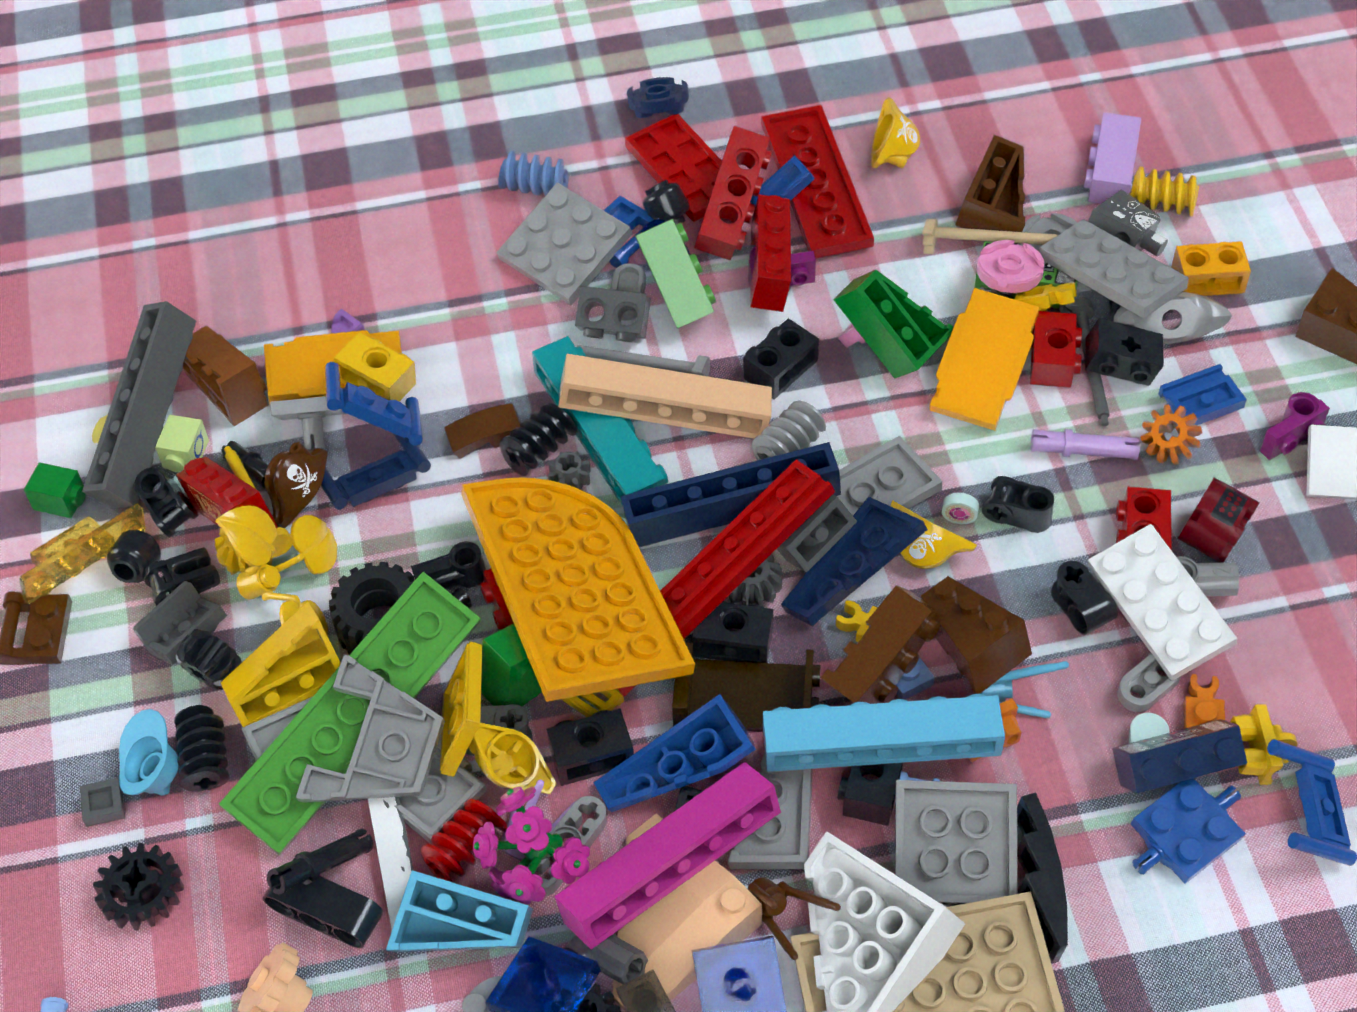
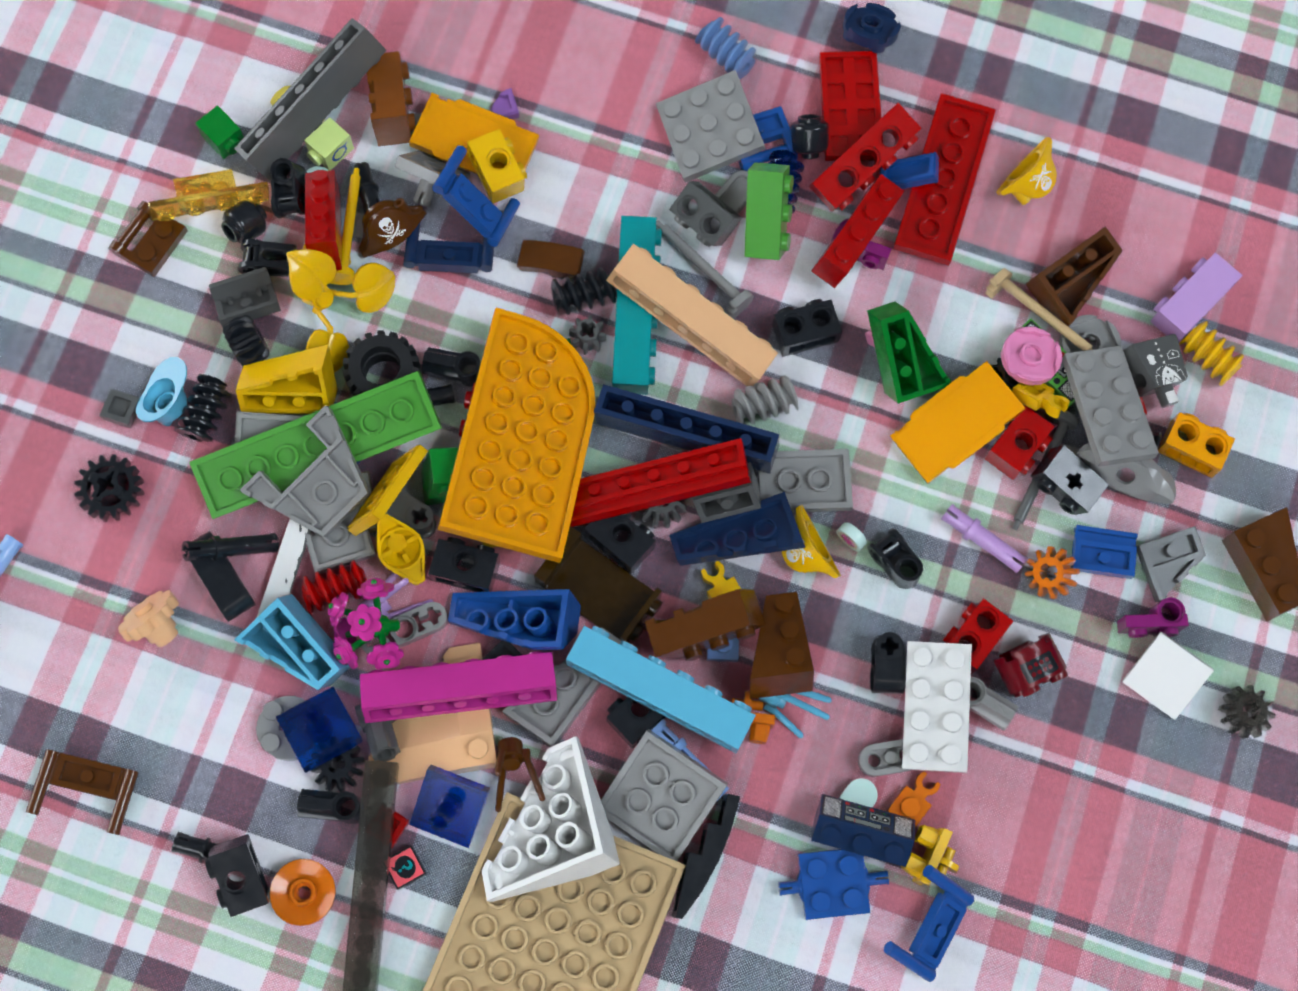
camera: 25 degrees right, 20 degrees up
none -> wing [1136,526,1206,602]

